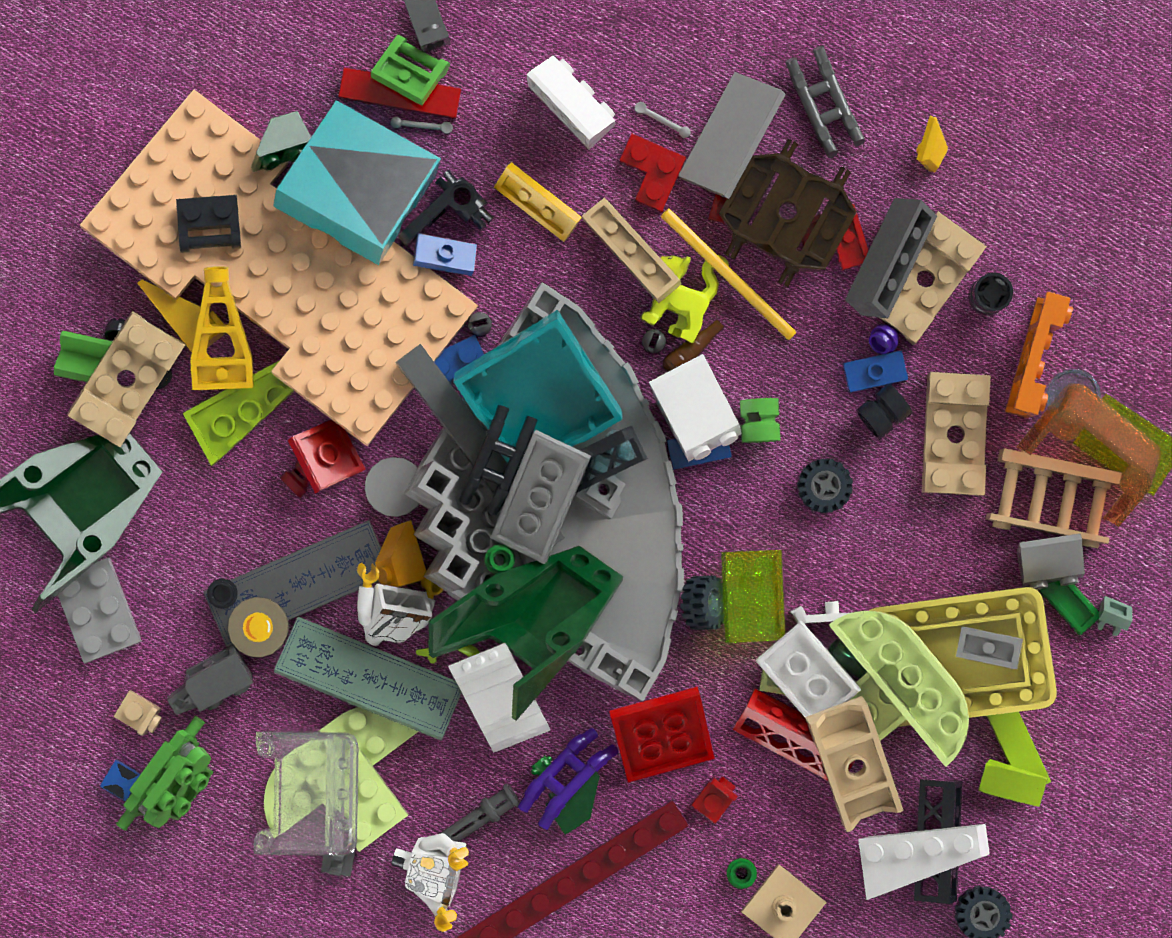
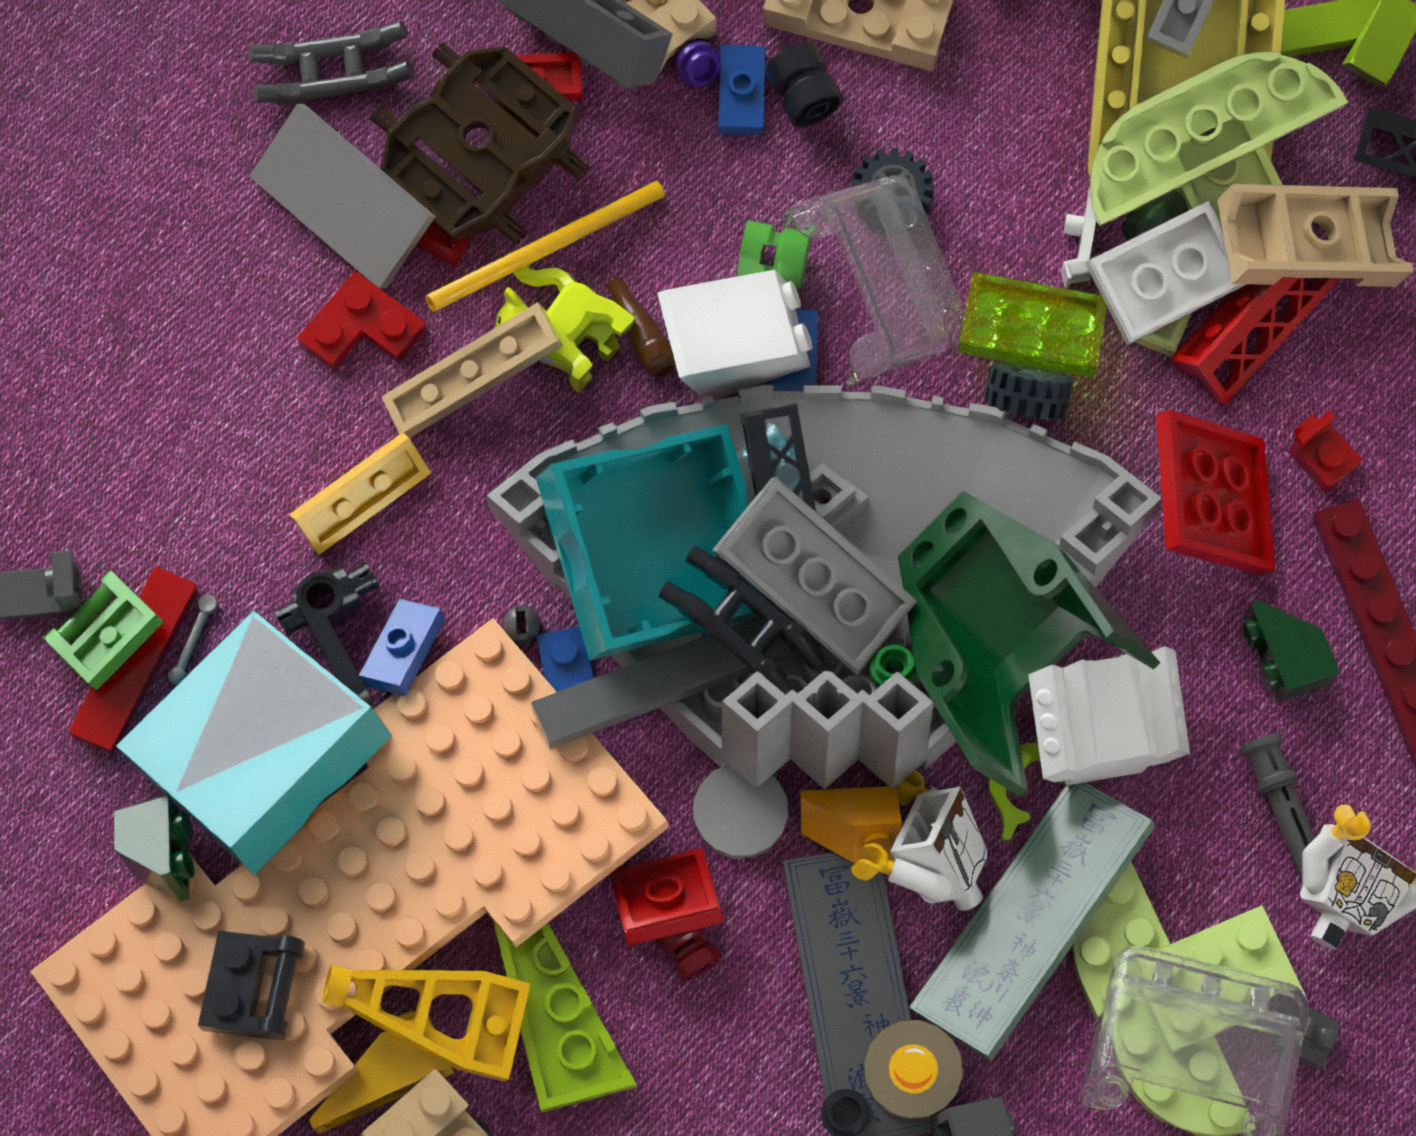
camera: 70 degrees left, 15 degrees down
dark purple piece [518,728,618,830] -> none
white slope [527,56,615,150] -> none
green piece [531,755,552,776] -> none
light grey hinge [635,102,691,138] -> none
dark grey hinge [642,329,666,354] -> none
none -> clear windscreen [780,175,969,389]

